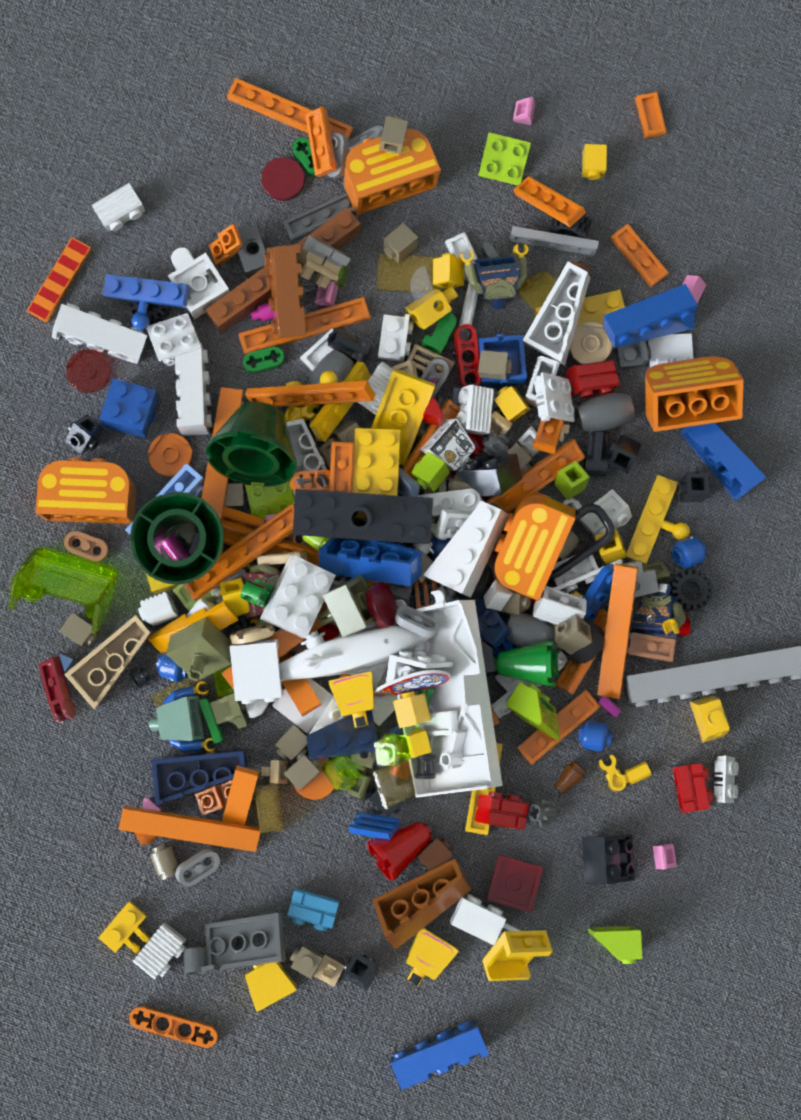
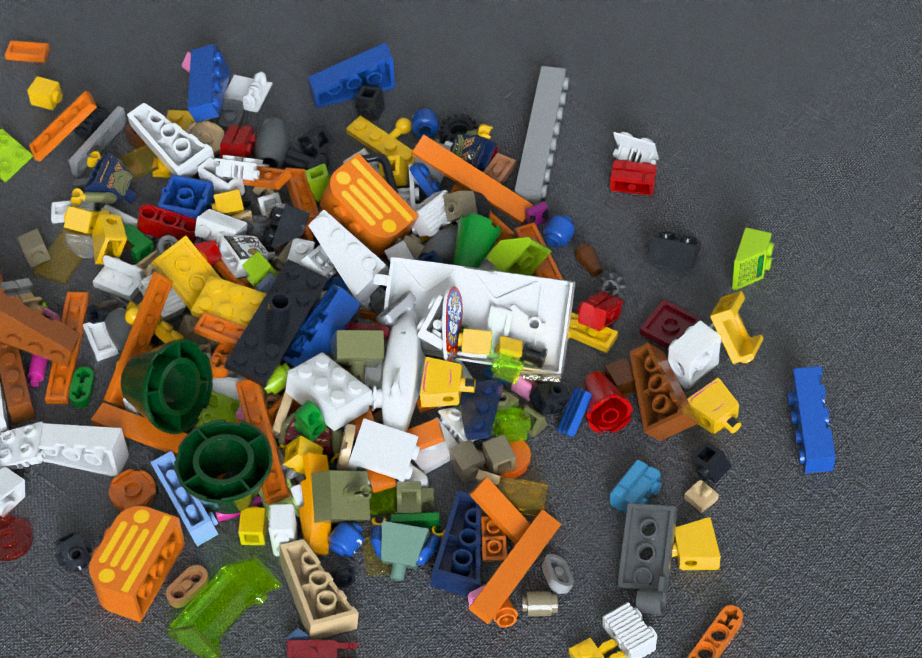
camera: 65 degrees left, 30 degrees down
dark tan brick [59,612,98,648] -> none
blue brick [99,378,159,439] -> none
dark tan brick [290,944,324,979] -> none
dark tan brick [478,350,512,380] -> none
yellow bar [598,755,652,792] -> none
orange tile [610,224,669,288] -> none
orange brick [645,356,744,432] -> none
bright pink slope [653,844,677,869] -> none
yellow torso [690,695,730,743] -> none

